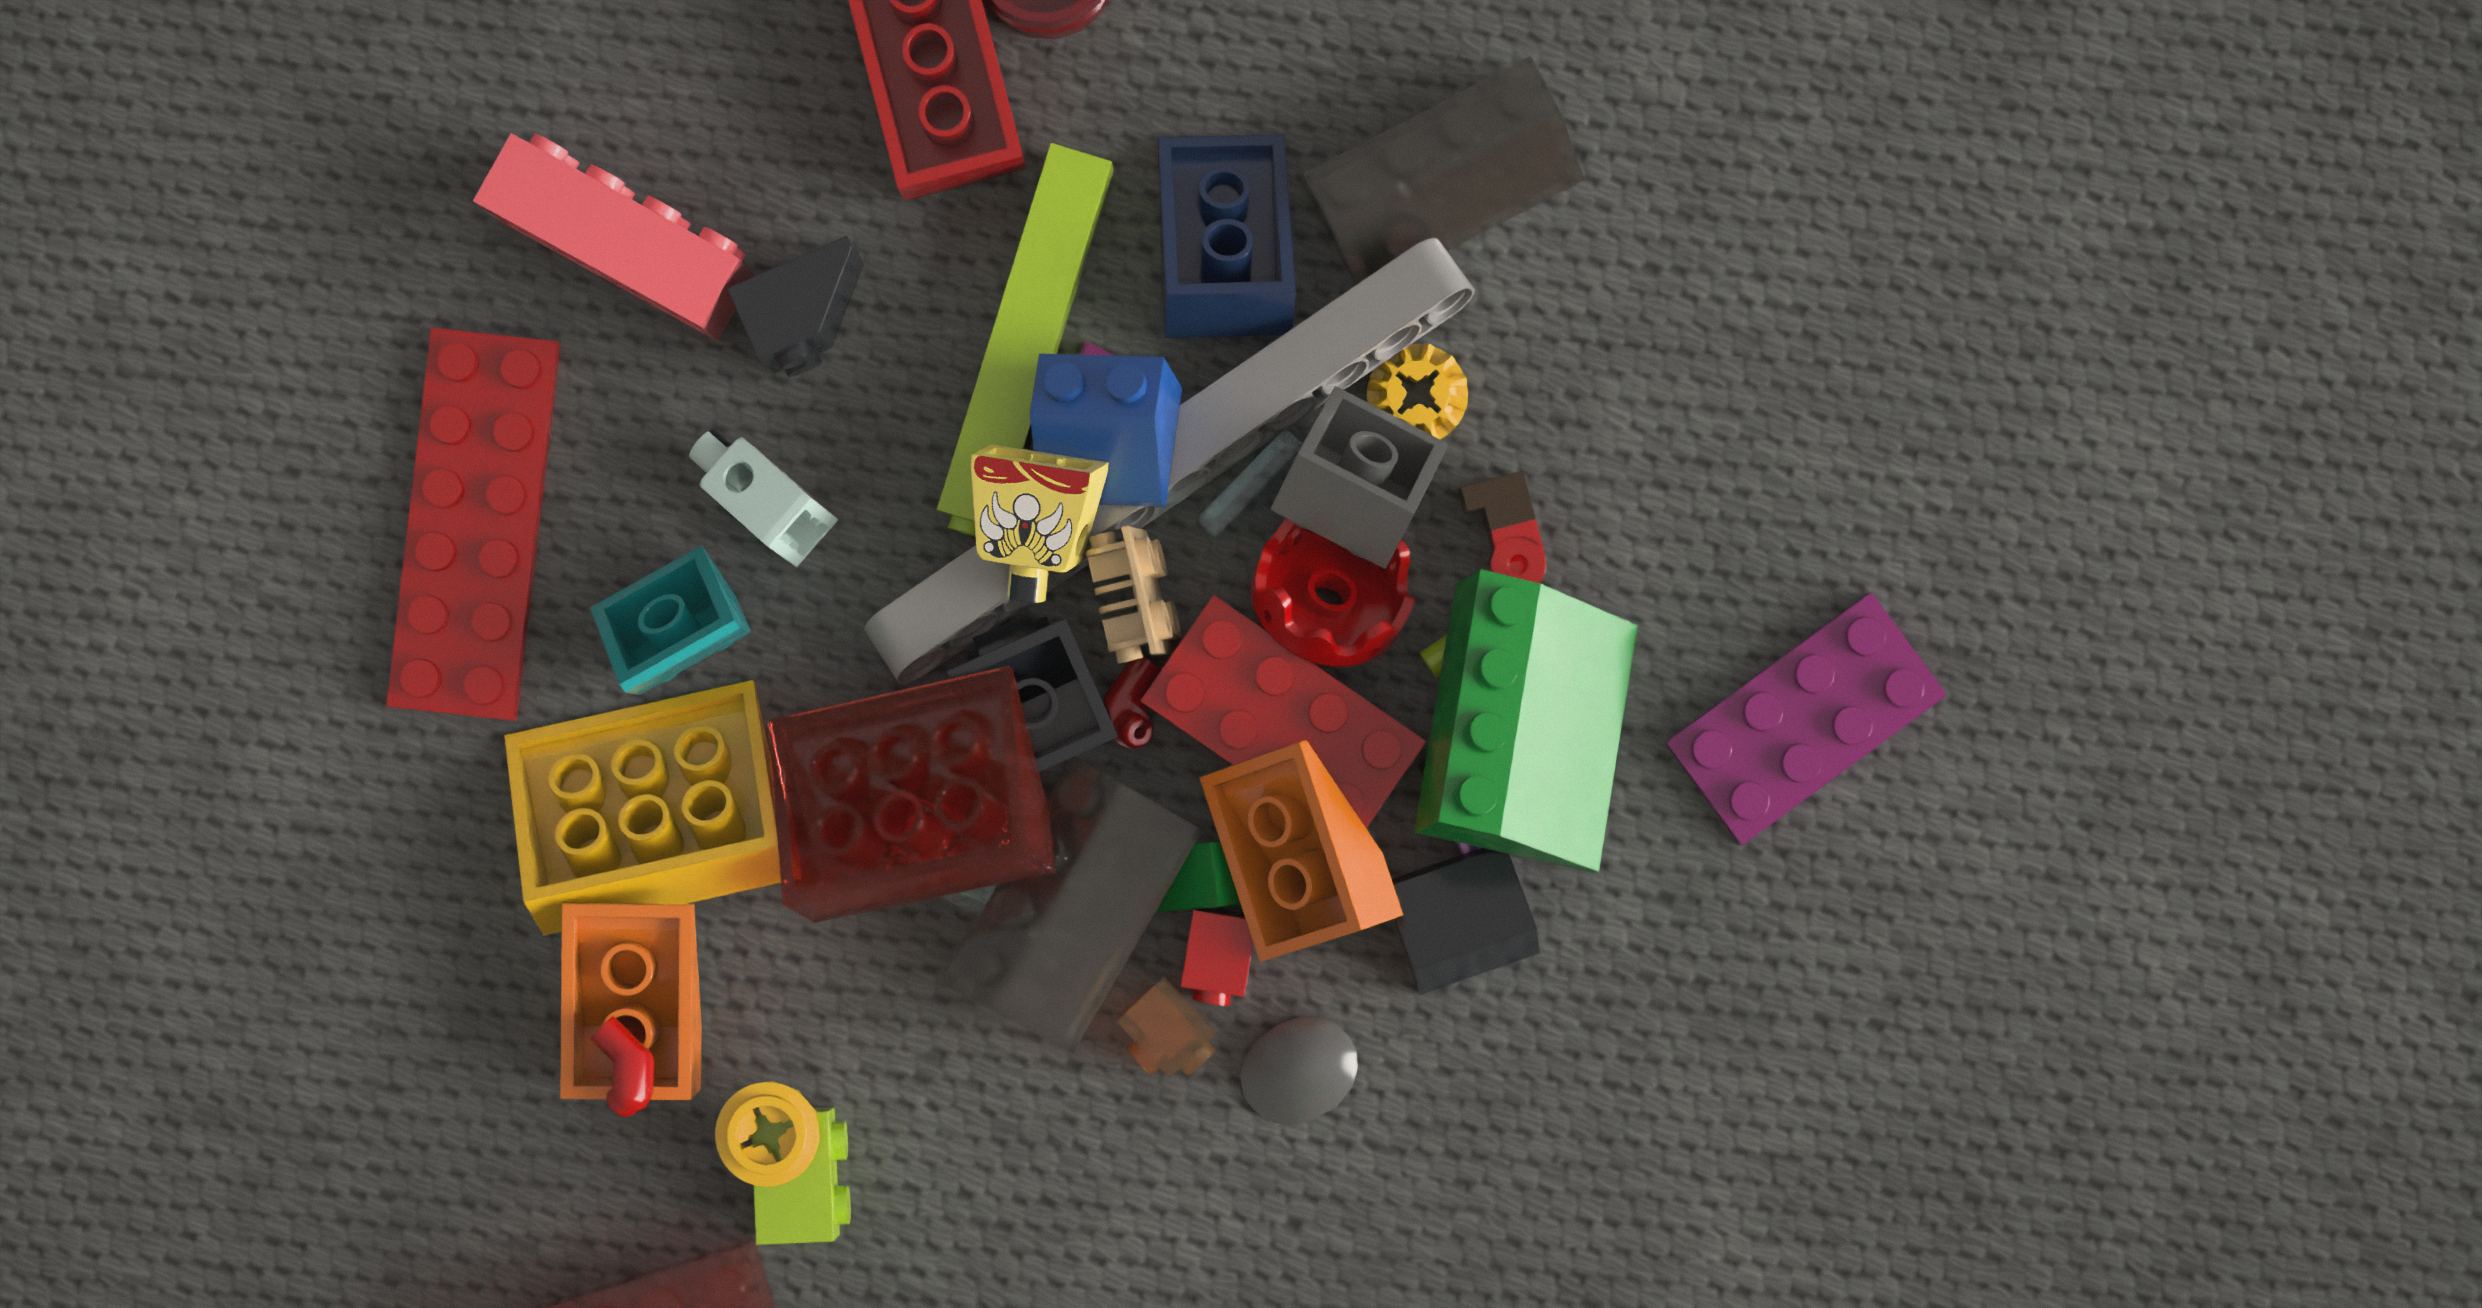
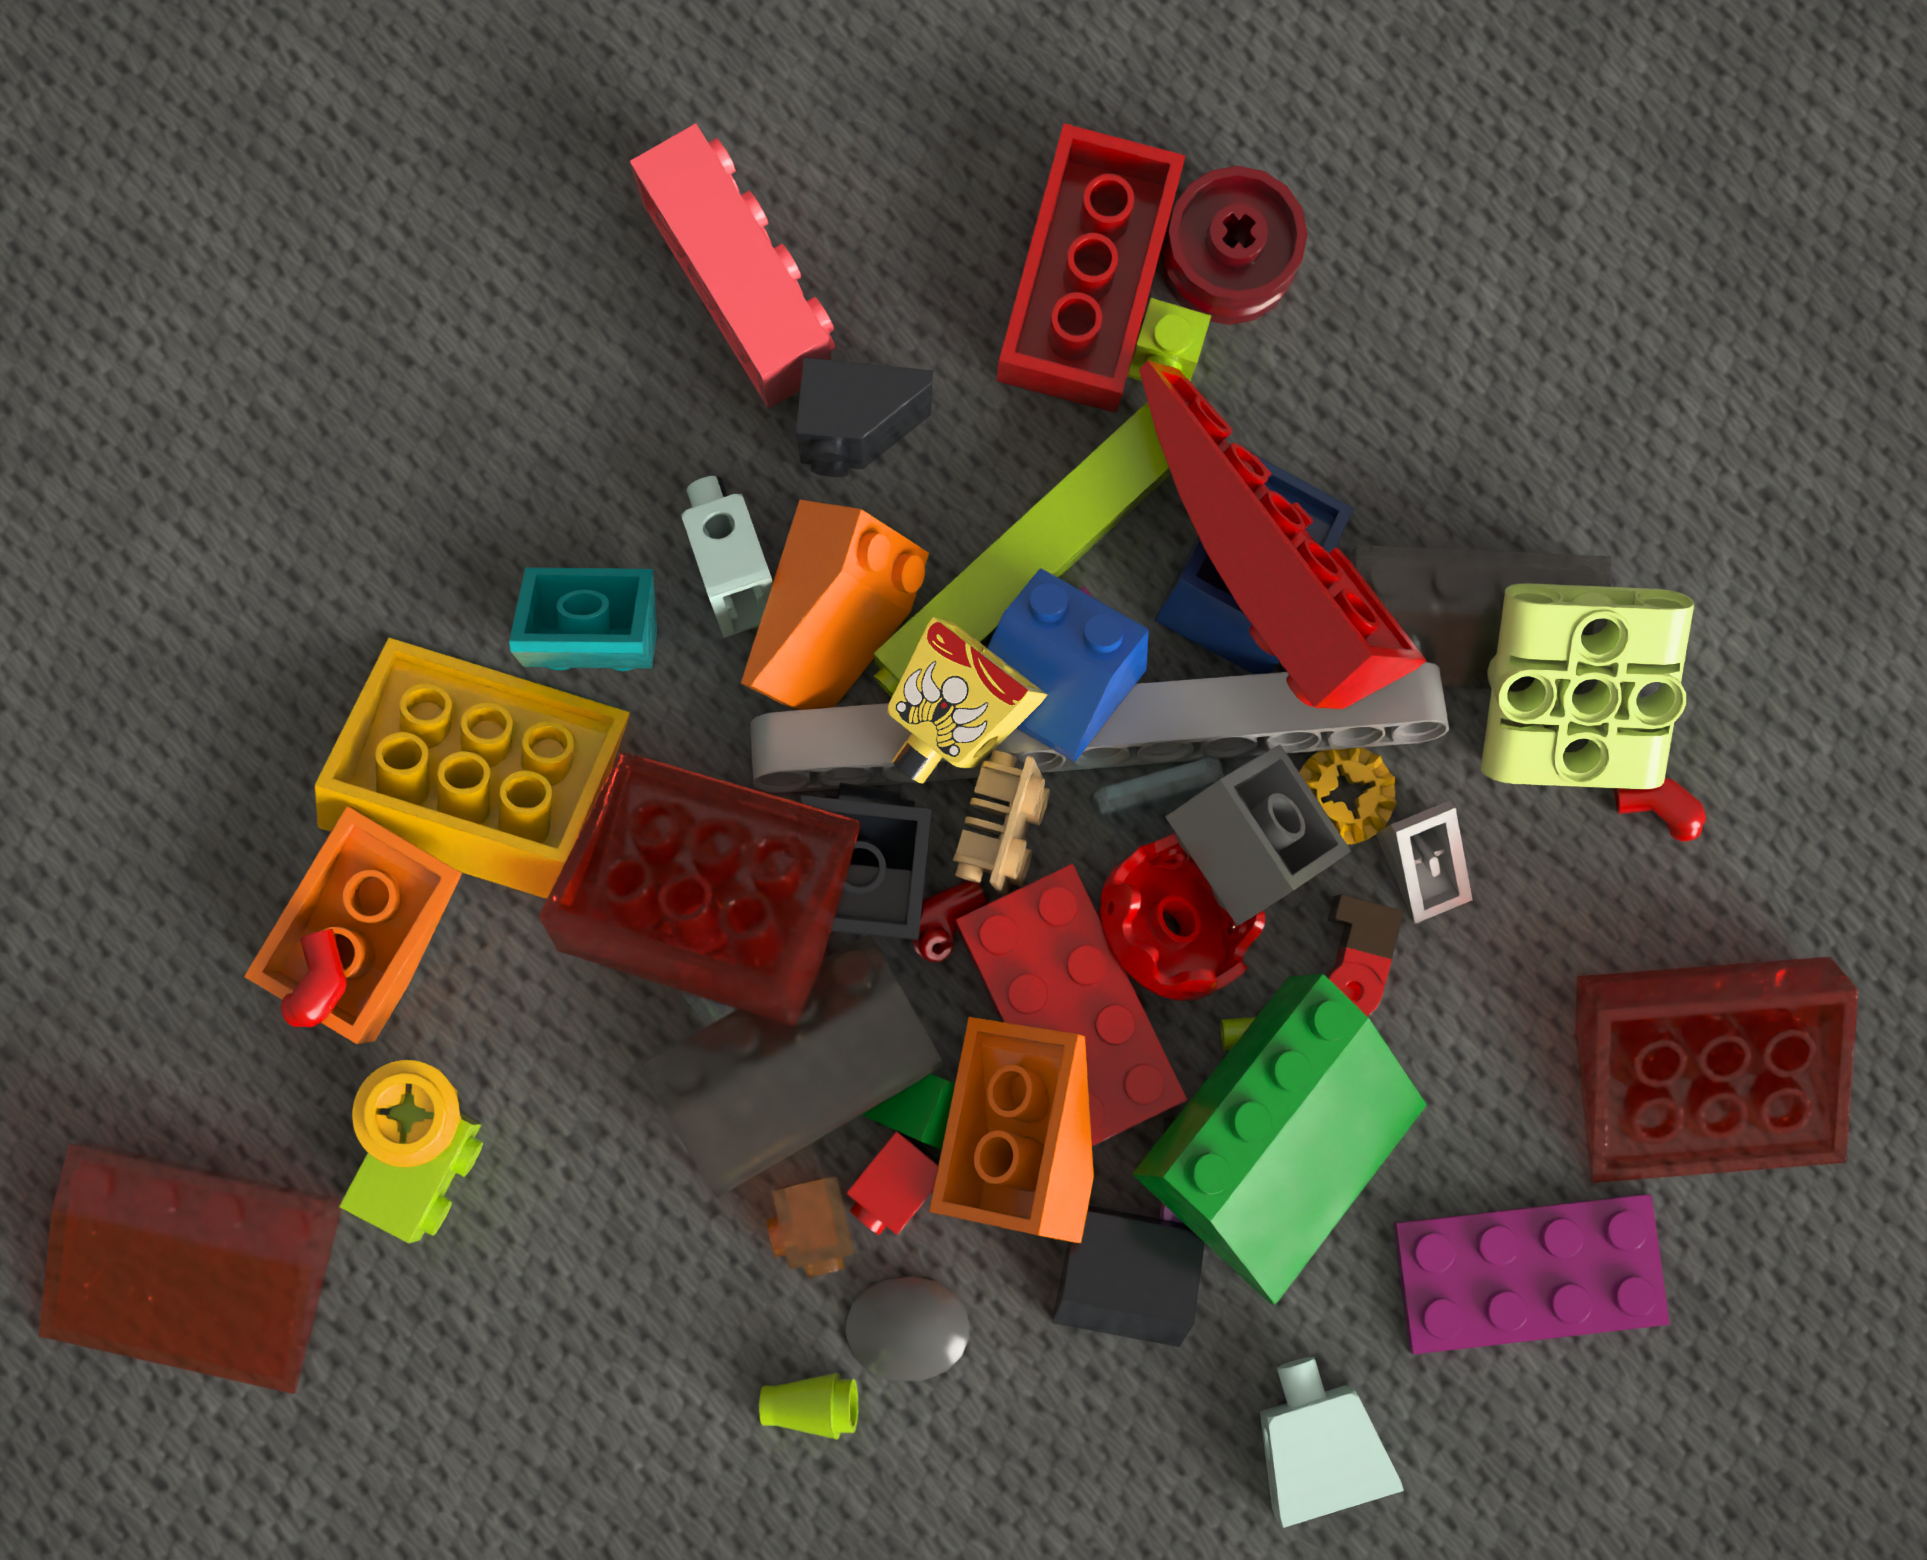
camera: 25 degrees right, 5 degrees down
red plate [386,327,561,721] -> none
none -> orange slope [741,500,929,711]
none -> lime cone [759,1372,858,1440]
none -> lime brick [1127,298,1211,381]
none -> red wedge [1139,360,1427,709]
none -> light aqua torso [1260,1357,1404,1528]
none -> light grey slope [1376,800,1473,924]
none -> yellowish green connector [1481,583,1694,789]
none -> clear red slope [1575,957,1859,1183]
none -> red arm [1613,778,1706,842]

